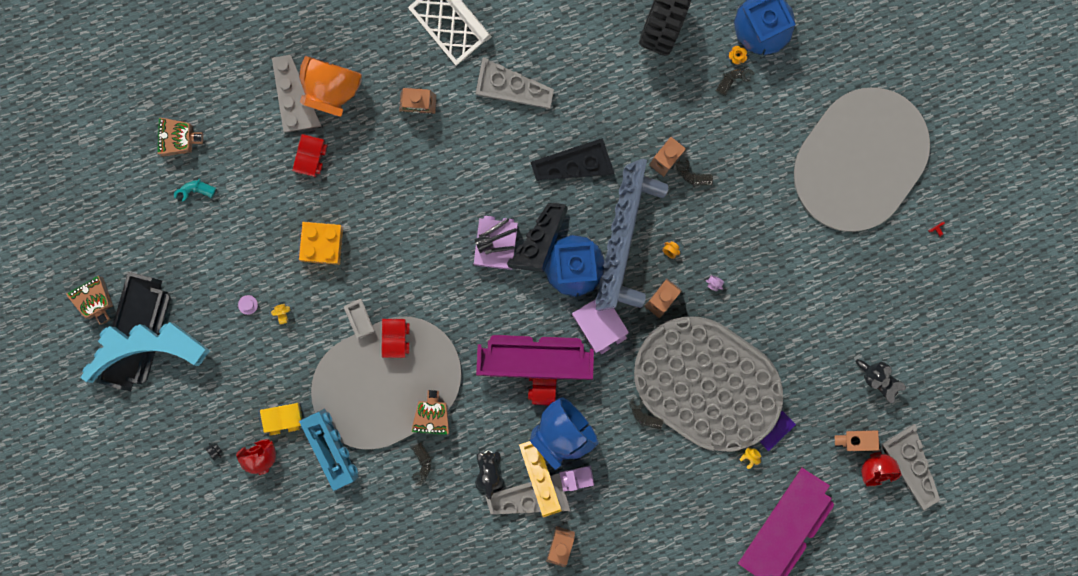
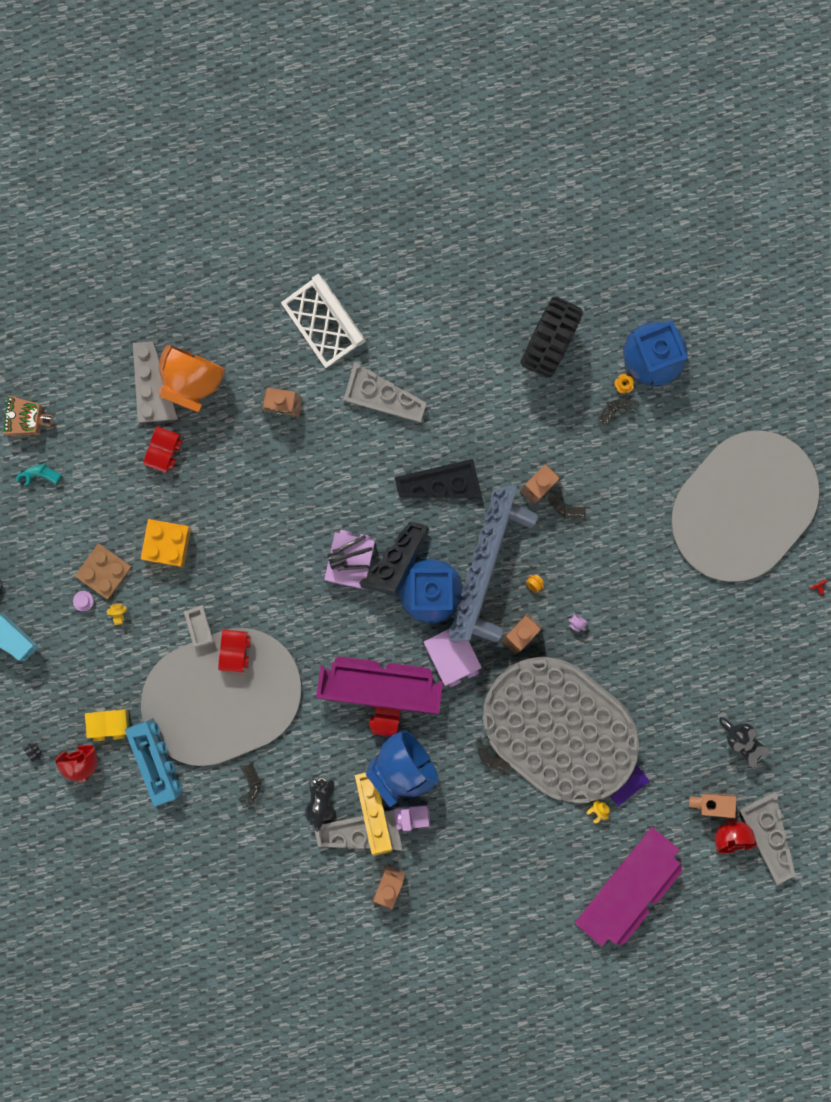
camera: 10 degrees right, 0 degrees up
torso [411,390,449,434] -> none
none -> medium nougat plate [75,543,132,600]

